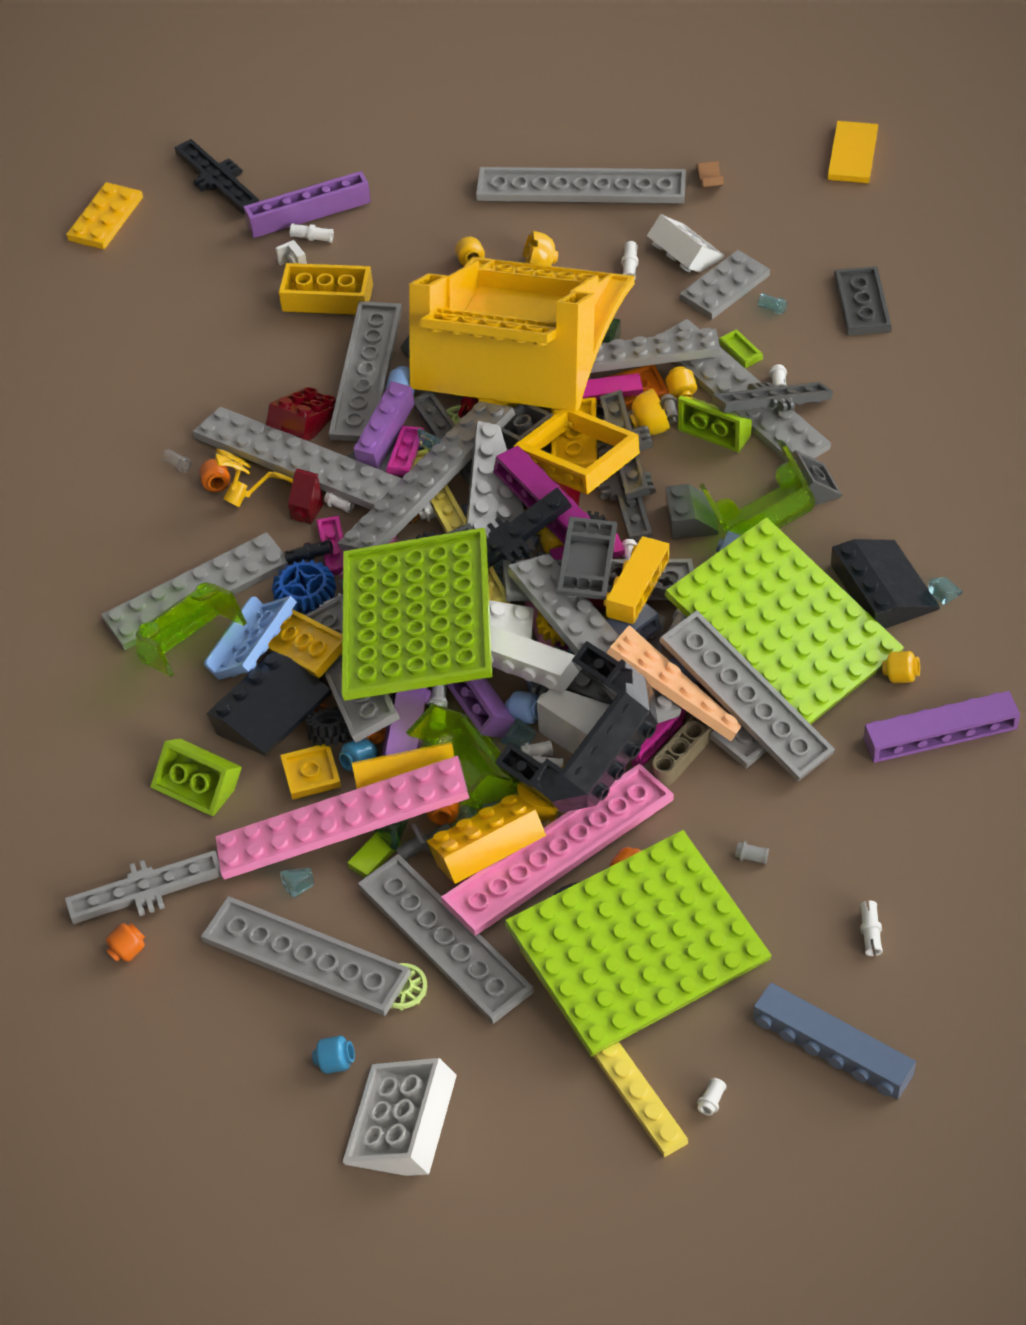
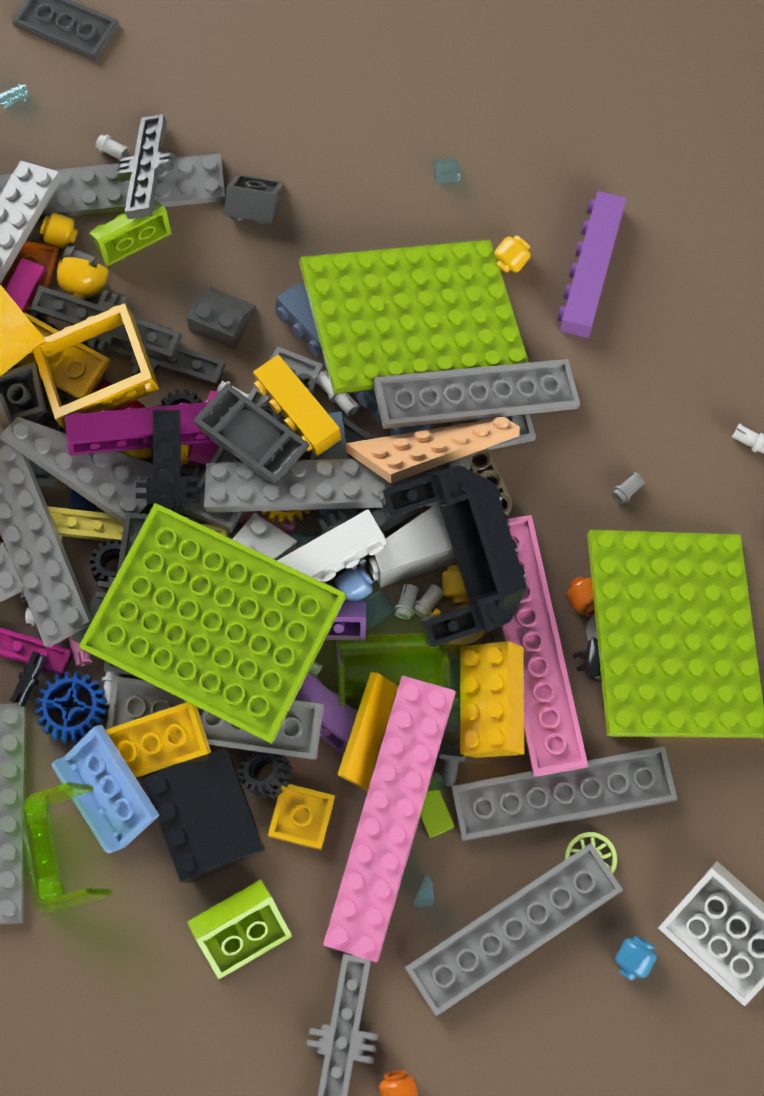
camera: 65 degrees left, 20 degrees up
dark azure head [339,738,377,773] -> none
clear neon green windscreen [699,440,815,535] -> none
lime tile [719,329,763,369] -> none
black slope [831,539,940,629] -> none

